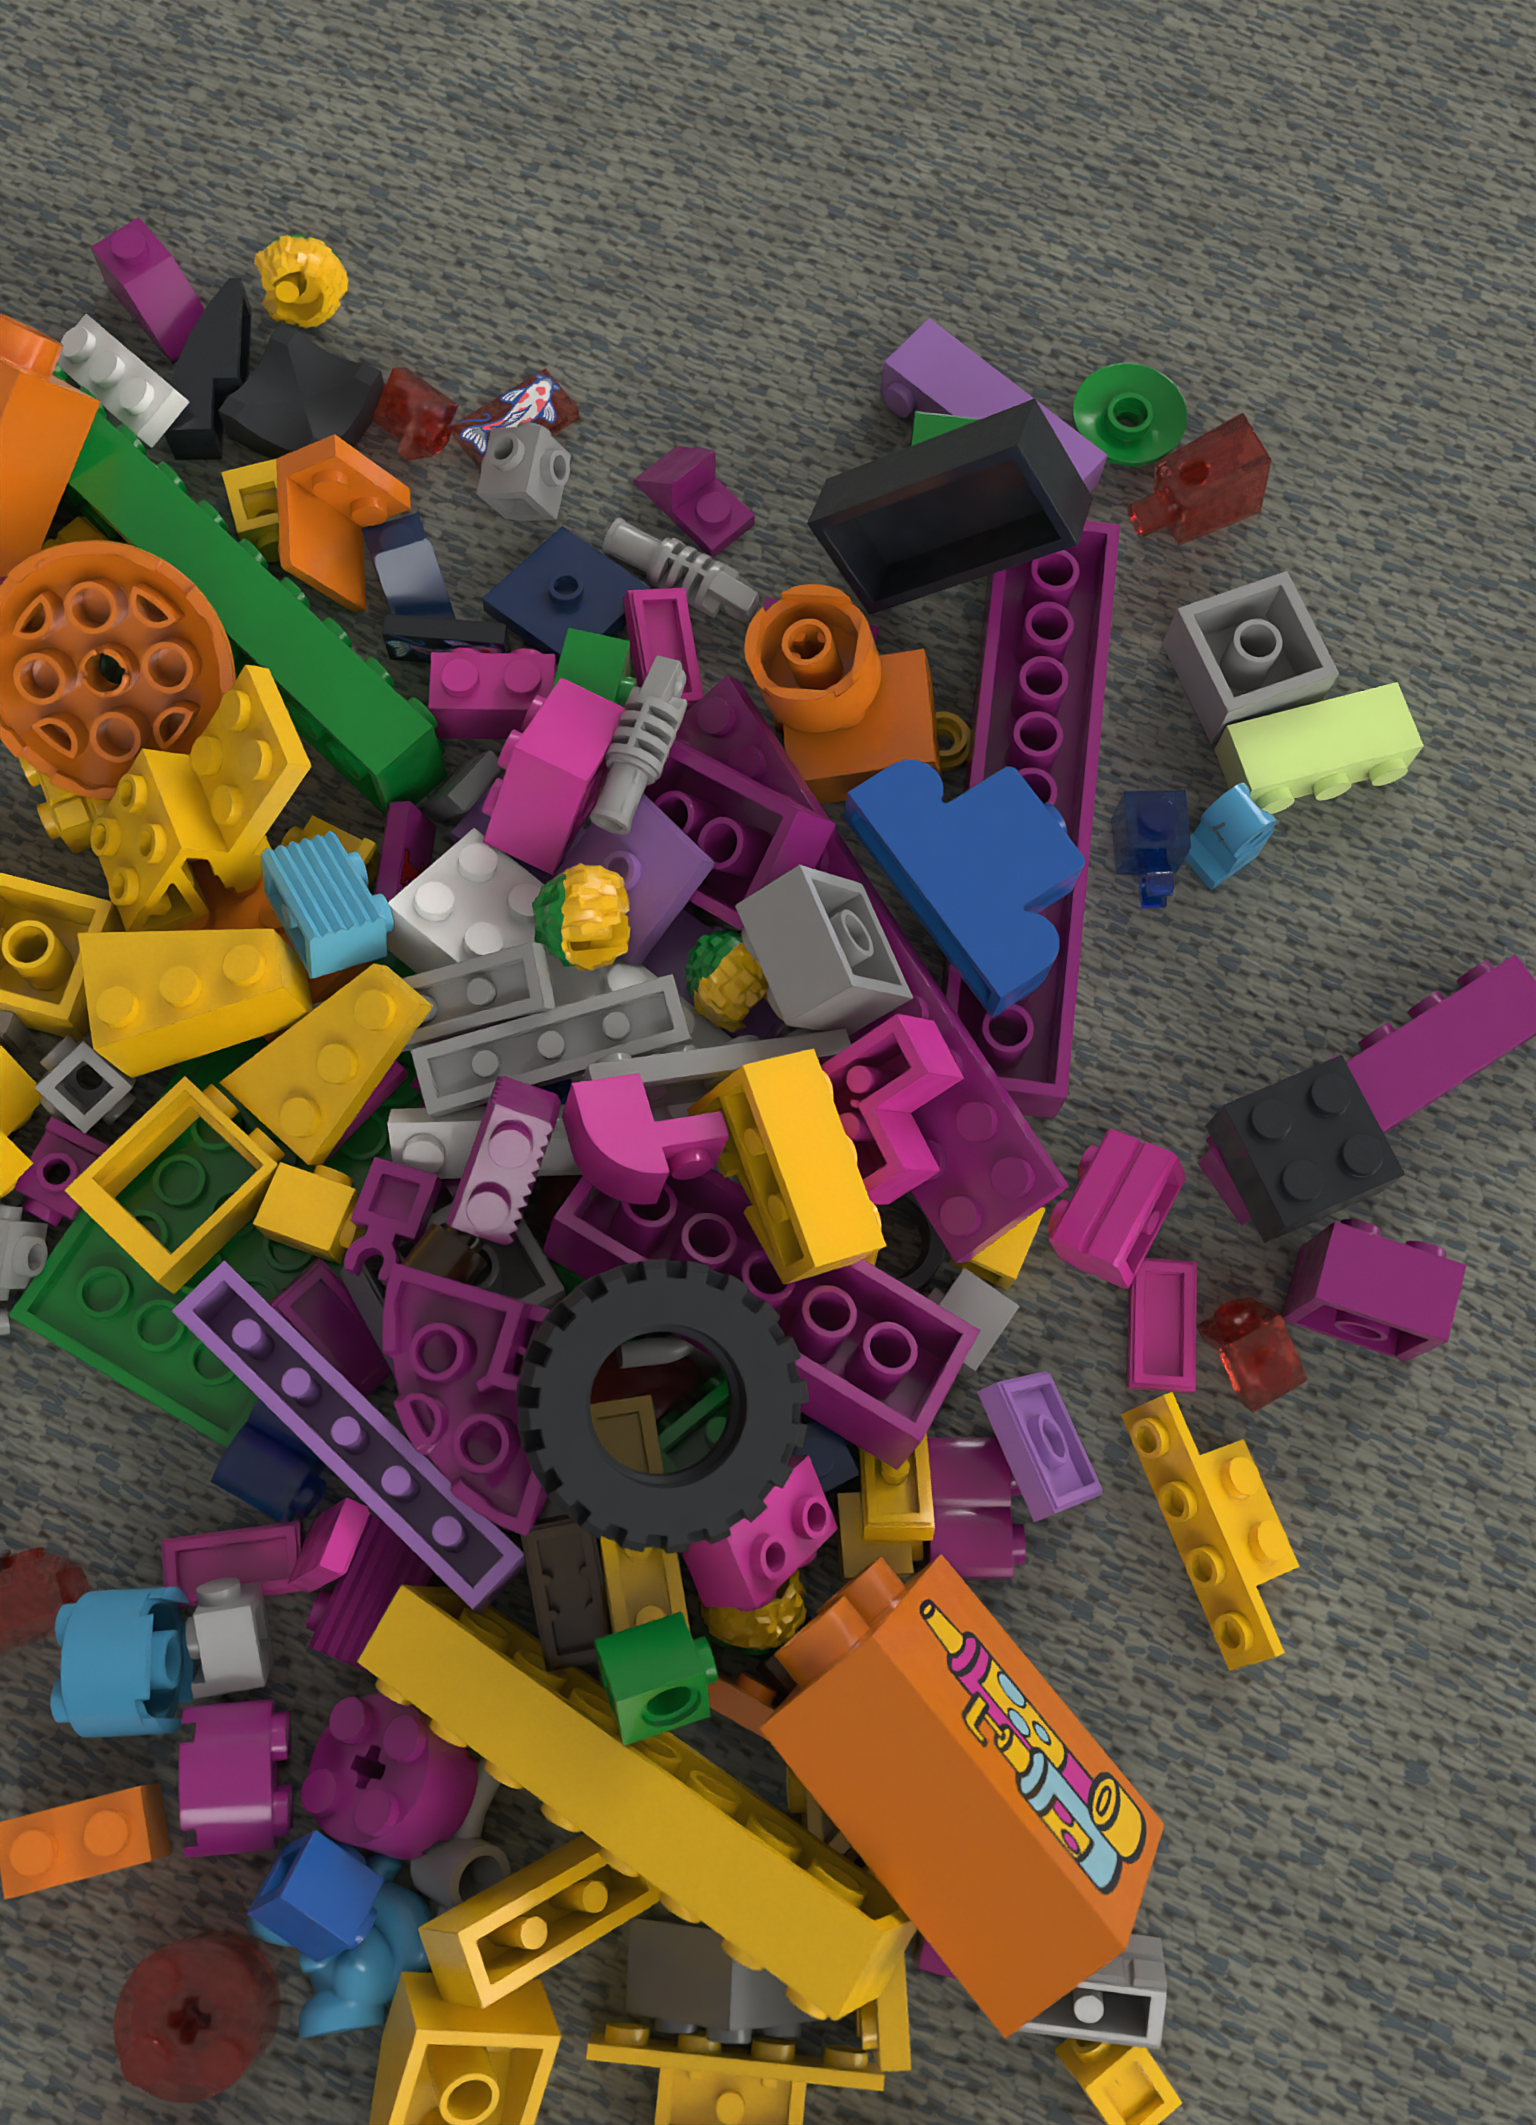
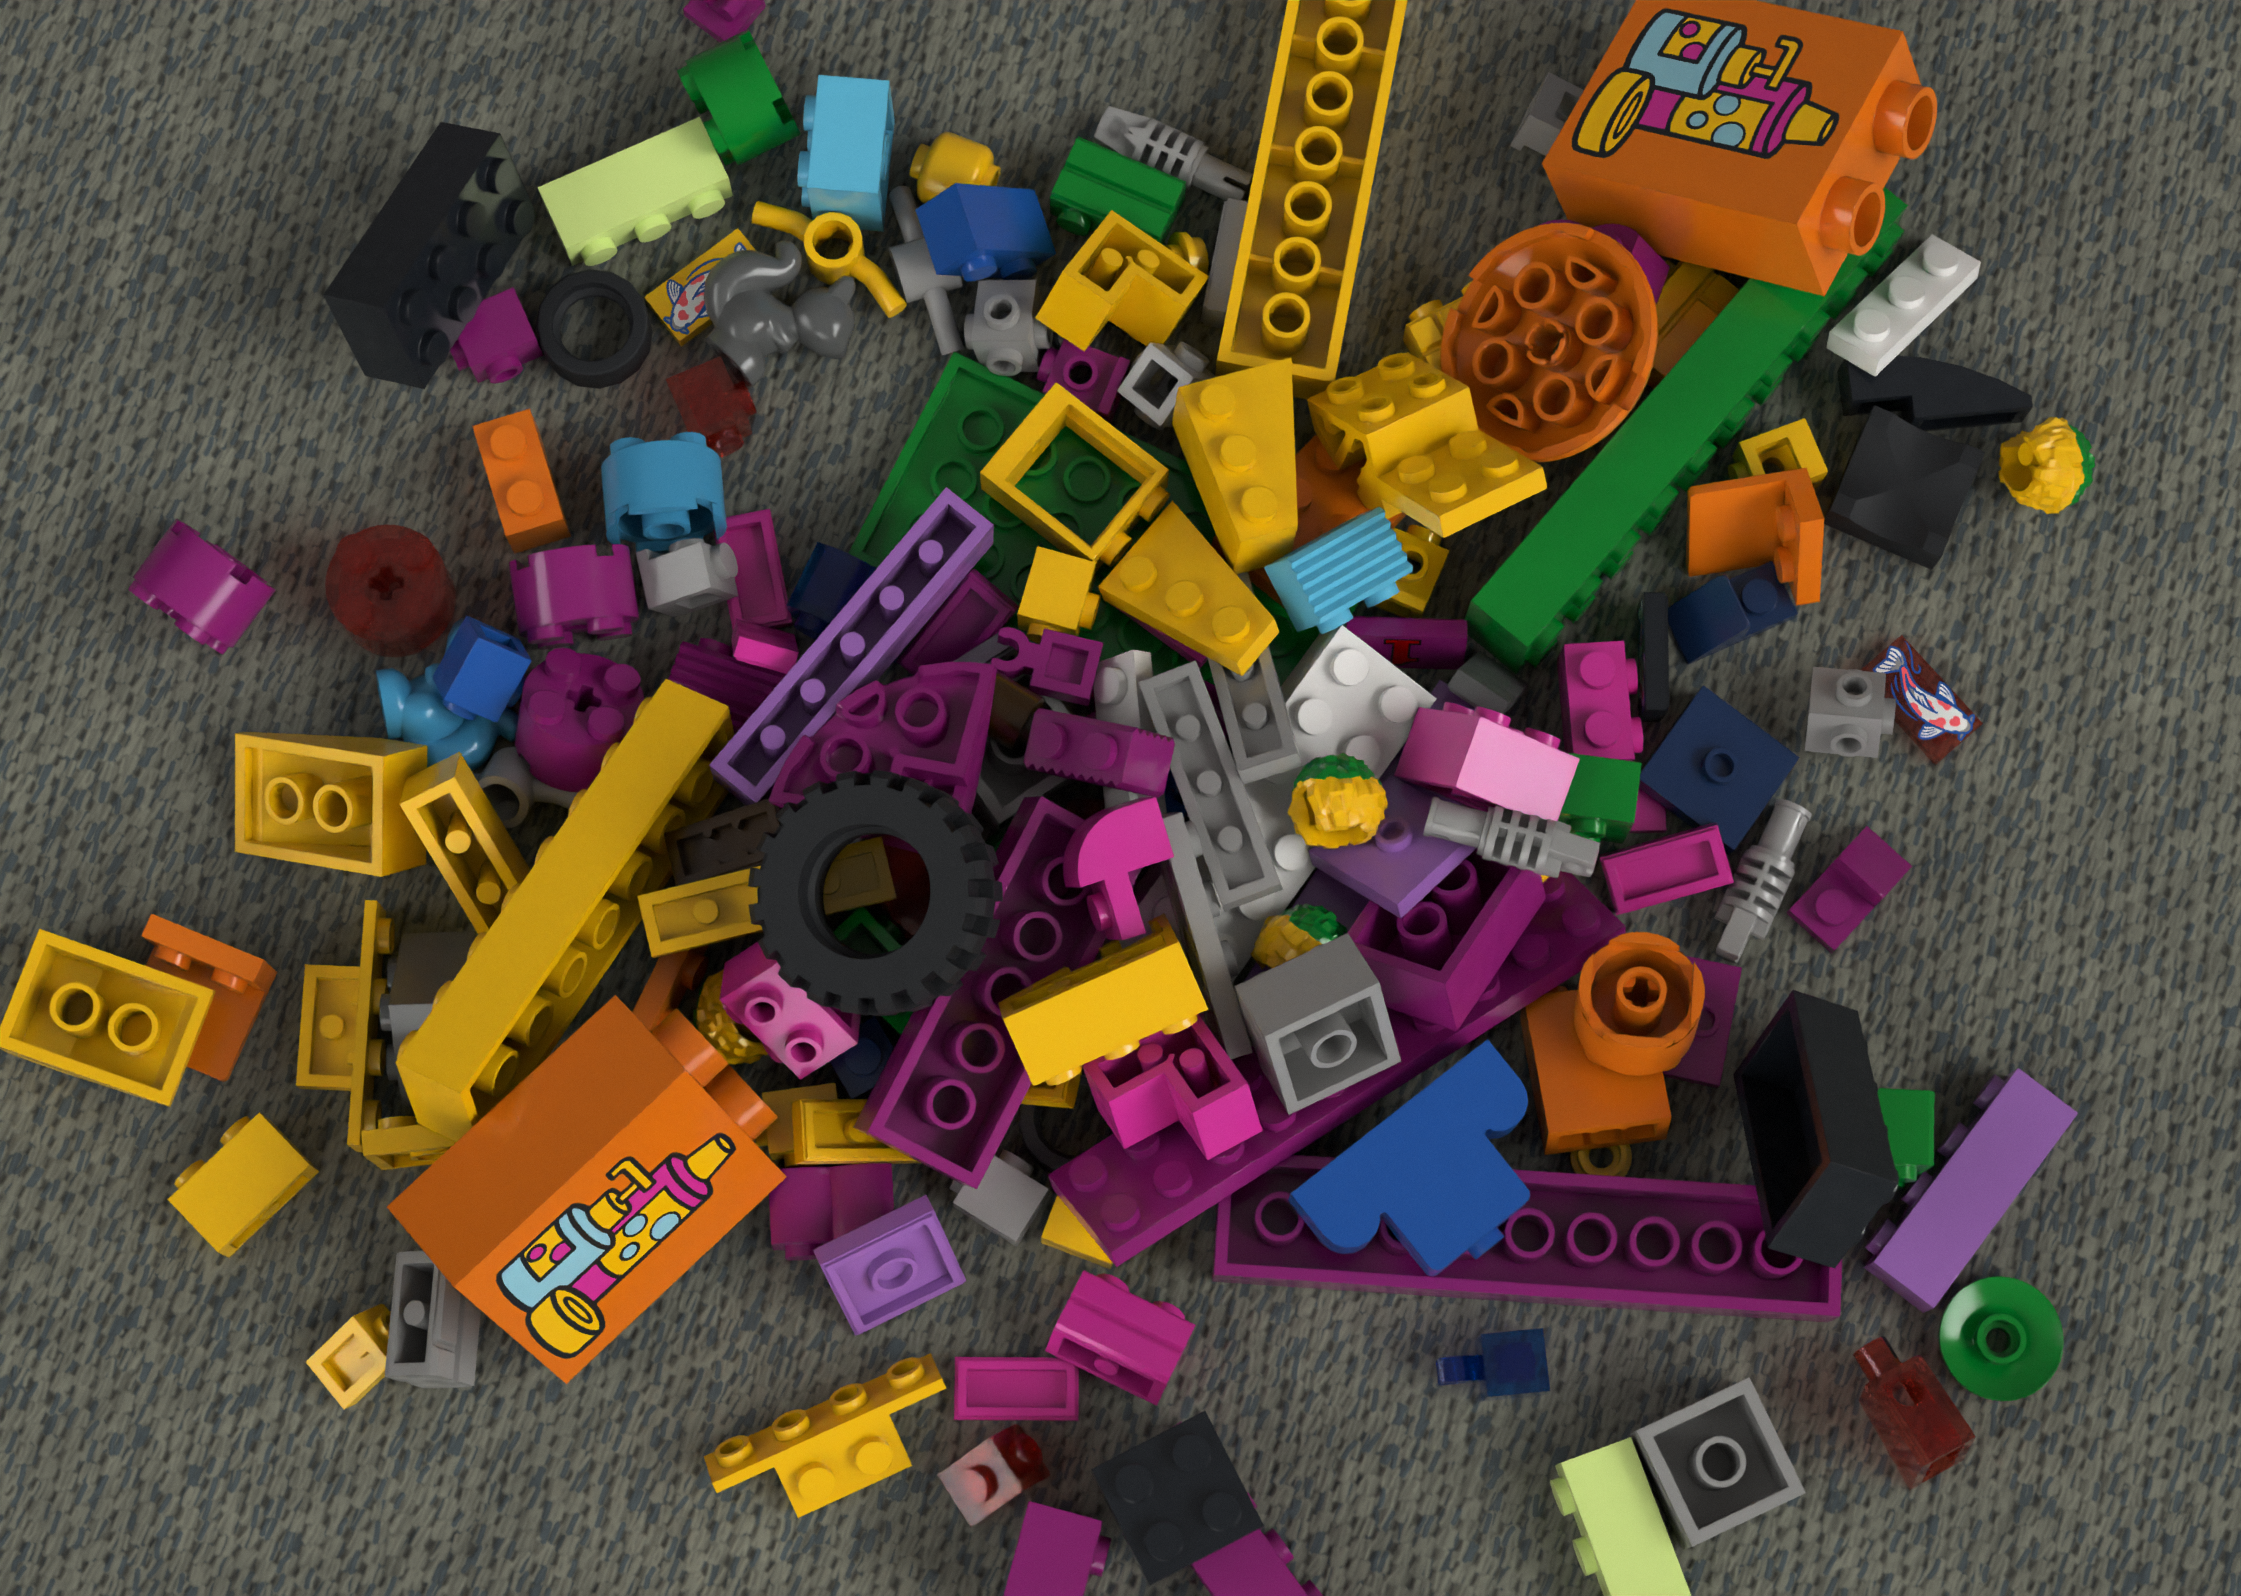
camera: 90 degrees right, 5 degrees up
magenta slope [90,217,205,365] -> none
clear red bracket [372,367,459,461] -> none
green brick [594,1611,718,1746] -> none
dark azure leg [1176,783,1277,890] -> none

